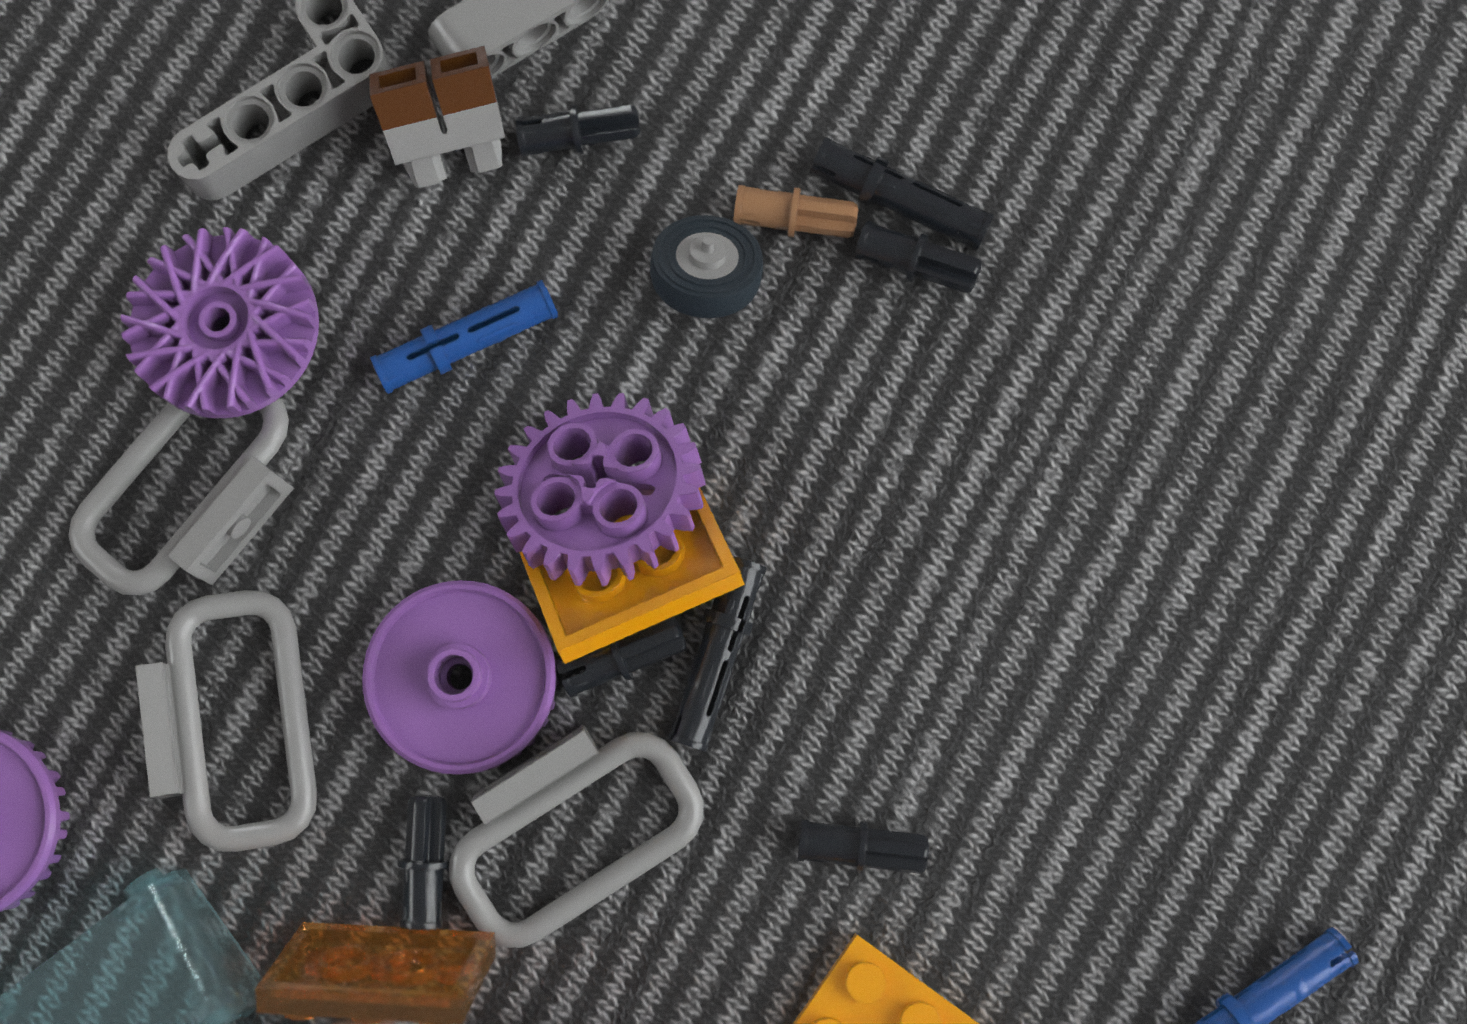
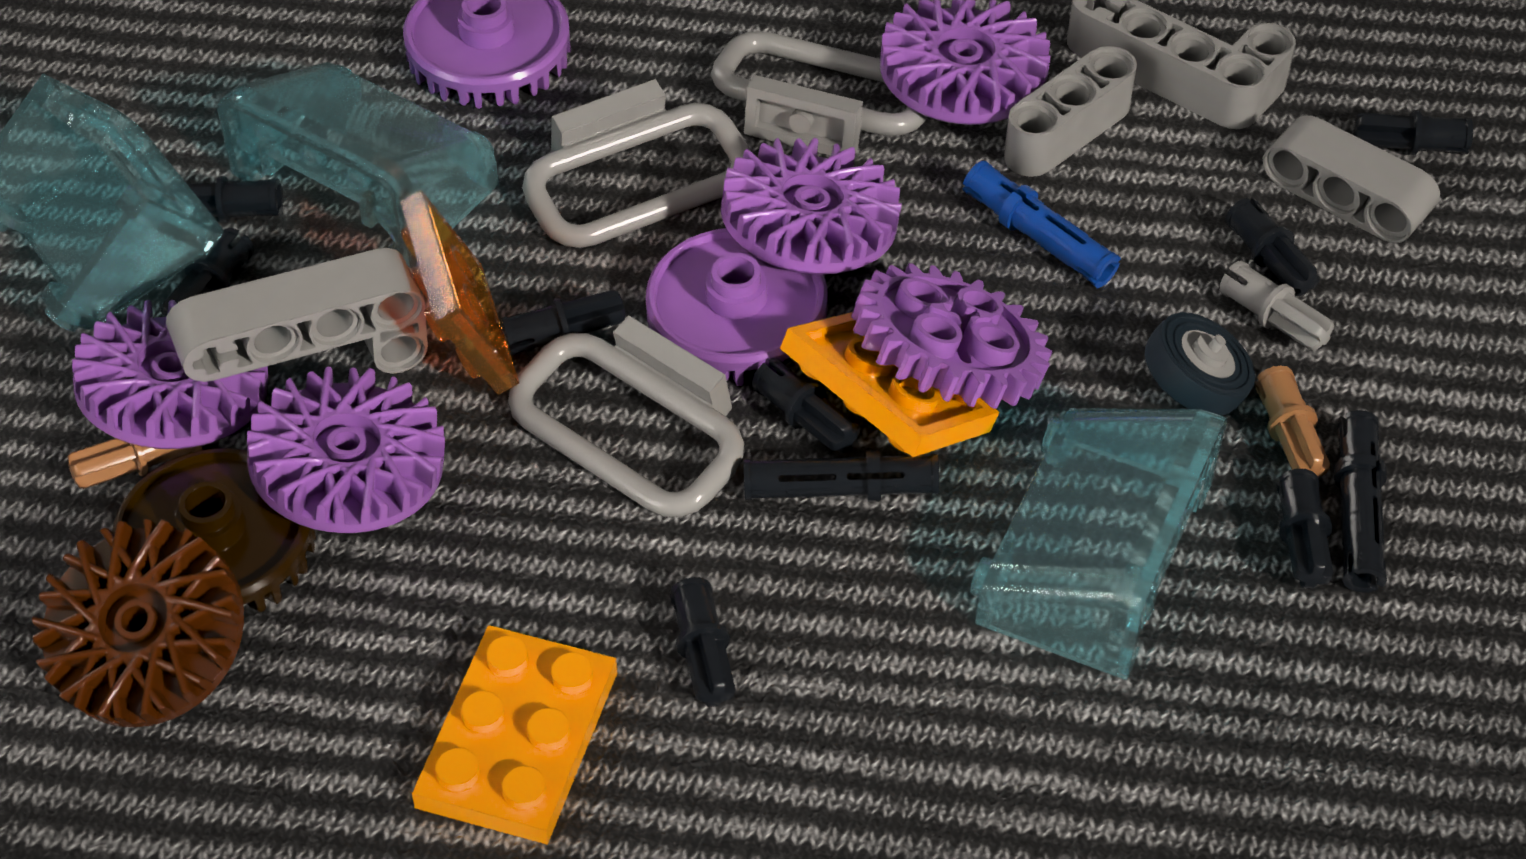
camera: 70 degrees right, 30 degrees down
hips [369,45,505,188] -> none
none -> medium lavender wheel [721,138,902,274]
none -> clear light blue windscreen [970,408,1227,680]
none -> light grey beam [1004,46,1137,177]
none -> light grey axle [1219,260,1334,351]

